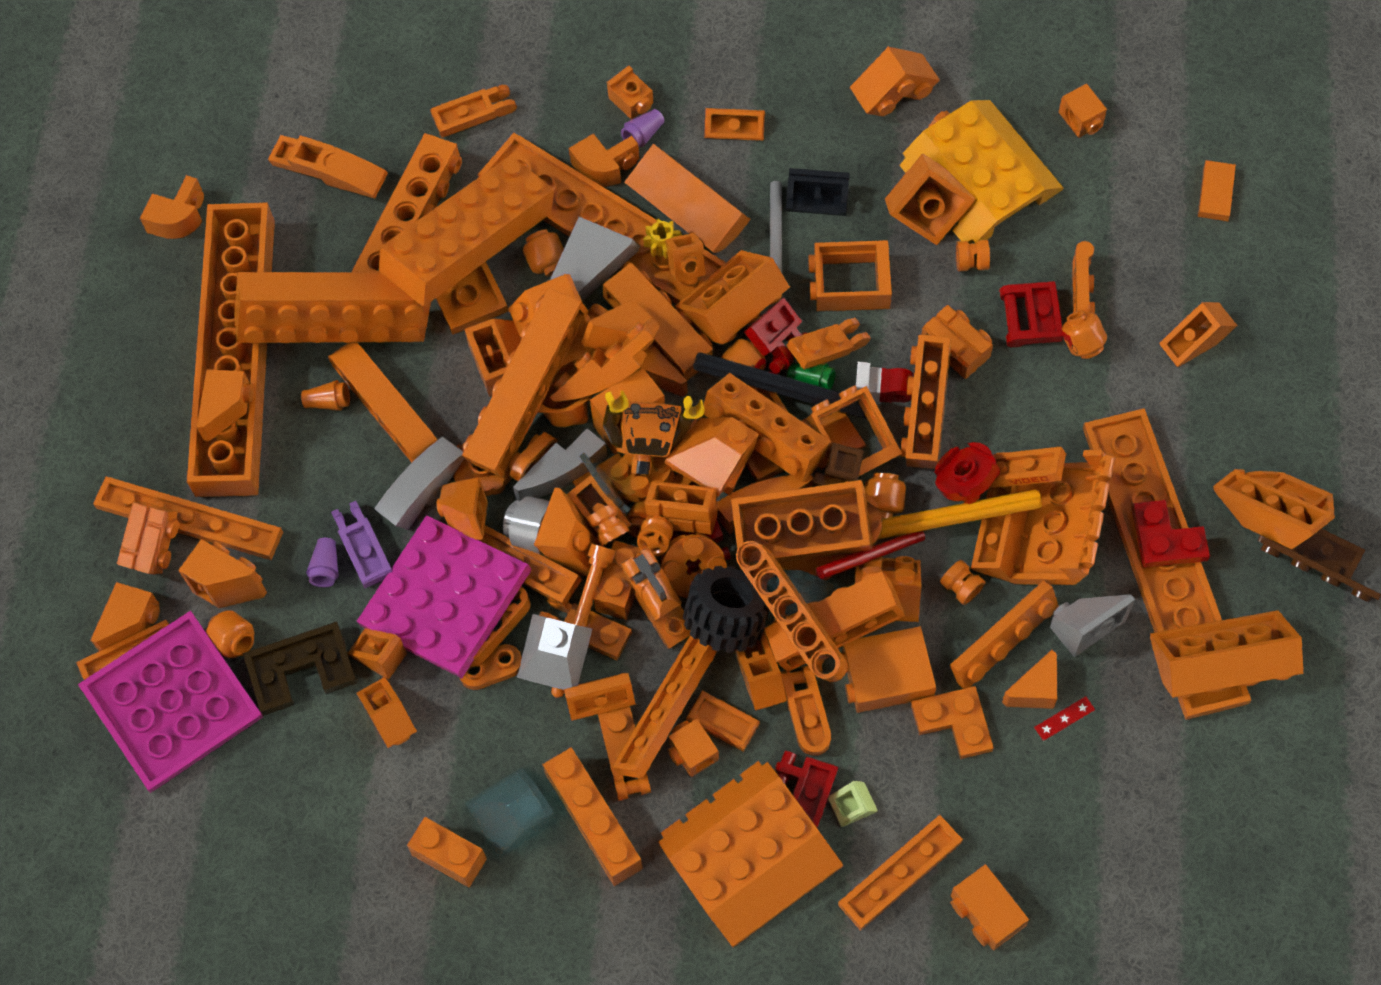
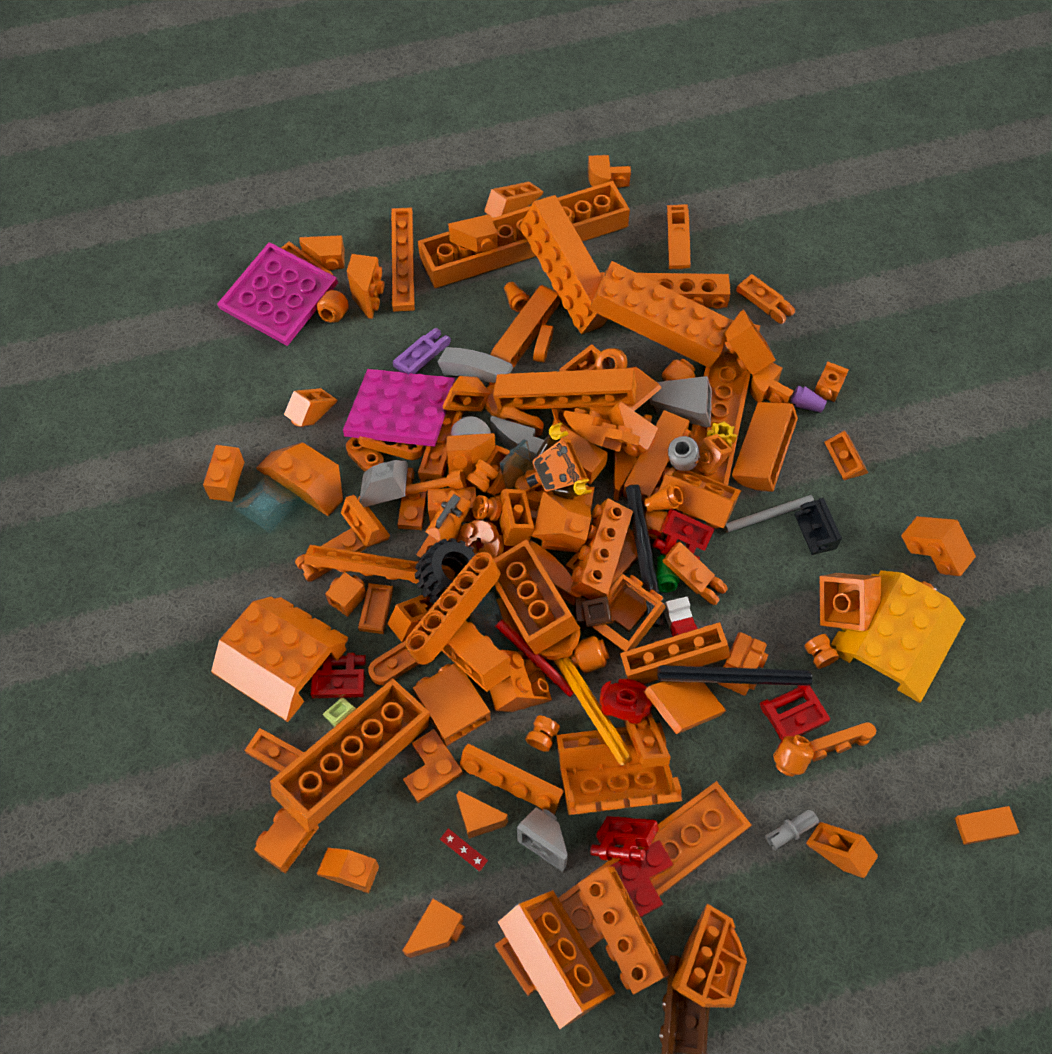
camera: 65 degrees right, 5 degrees down
orange brick [117,502,179,574] -> none
dark brown plate [243,621,357,716] -> none
medium lavender cone [306,537,339,587] -> none
orange slope [348,628,407,680] -> none
orange plate [436,262,509,335] -> none
orange brick [542,747,643,886] -> none
orange window [808,240,892,311] -> none
orange brick [1059,83,1107,138] -> none
none -> orange wedge [256,442,343,516]
none -> orange brick [270,679,430,832]
none -> orange slope [317,848,379,893]
none -> orange slope [403,899,465,958]
none -> orange slope [484,182,544,218]
none -> orange beam [533,324,554,363]
none -> orange brick [578,866,670,994]
none -> red plate [590,816,659,863]
none -> orange head [595,348,628,370]
none -> orange tile [644,681,726,734]
none -> orange cone [645,485,683,512]
none -> black axle [657,665,813,686]
none -> light grey head [668,436,700,471]
none -> orange slope [725,310,776,376]
none -> light grey axle [765,810,819,851]

